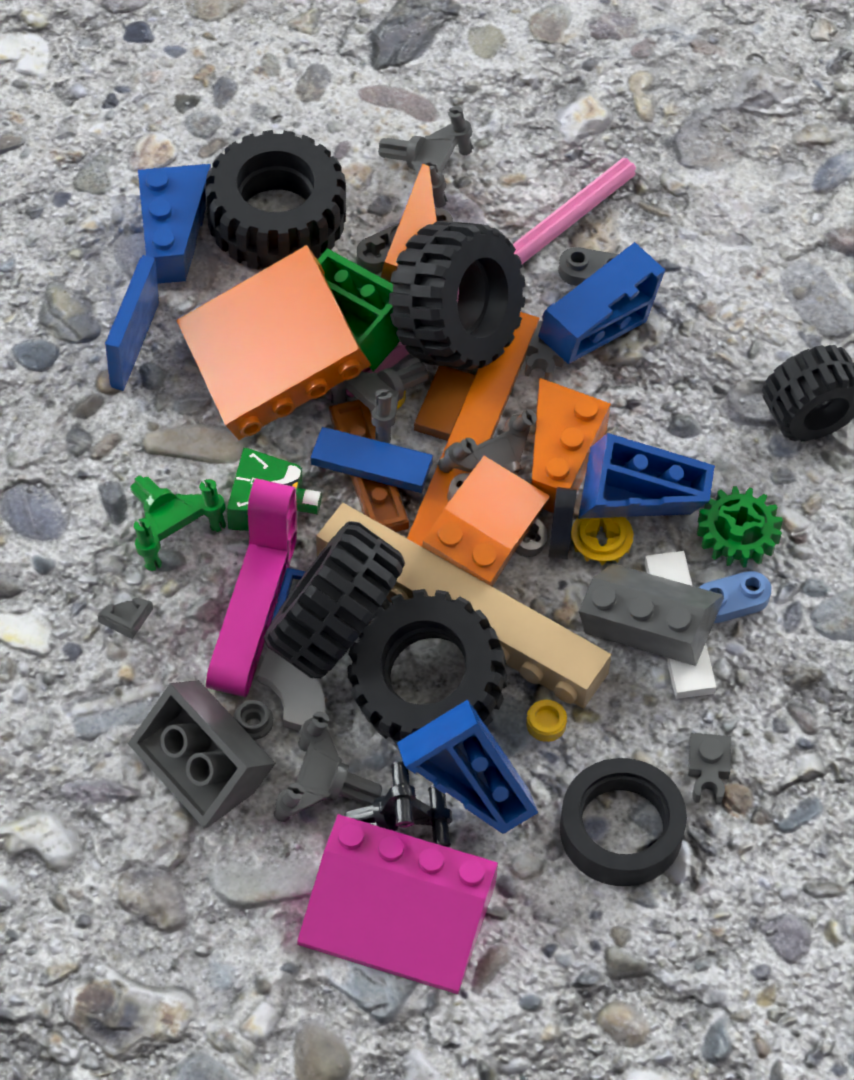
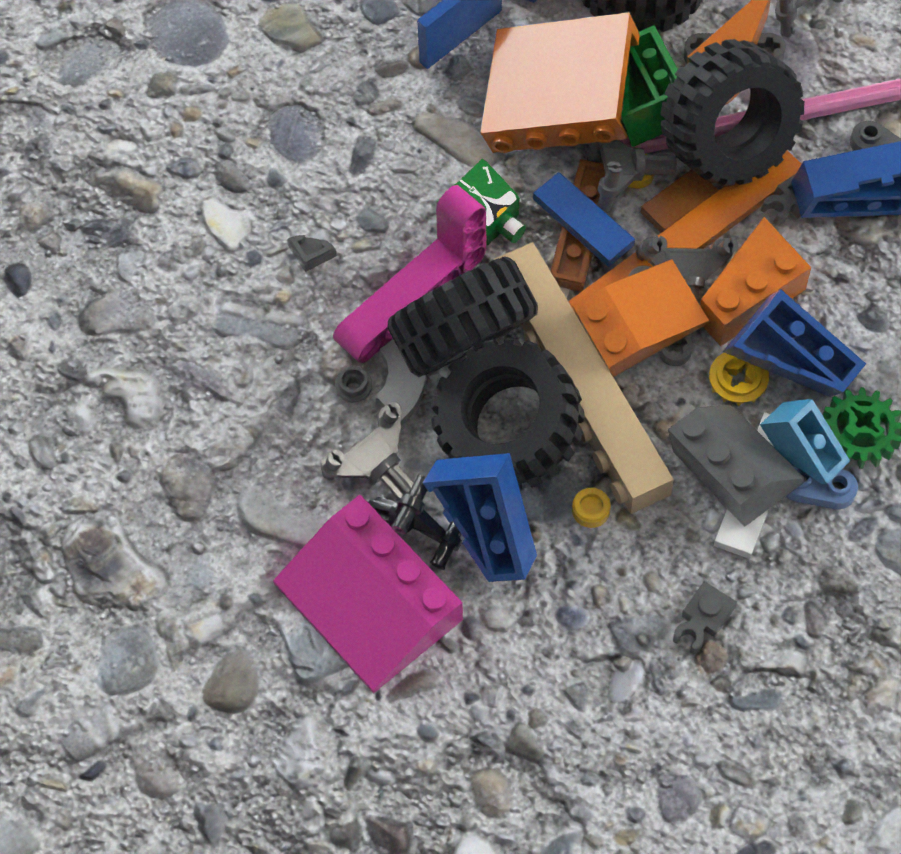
camera: 35 degrees right, 5 degrees up
dark grey slope [128,680,276,828] -> none
green axle [130,475,226,571] -> none
black beam [548,487,577,560] -> none
black tyre [560,758,687,886] -> none
none -> dark azure slope [760,399,850,484]

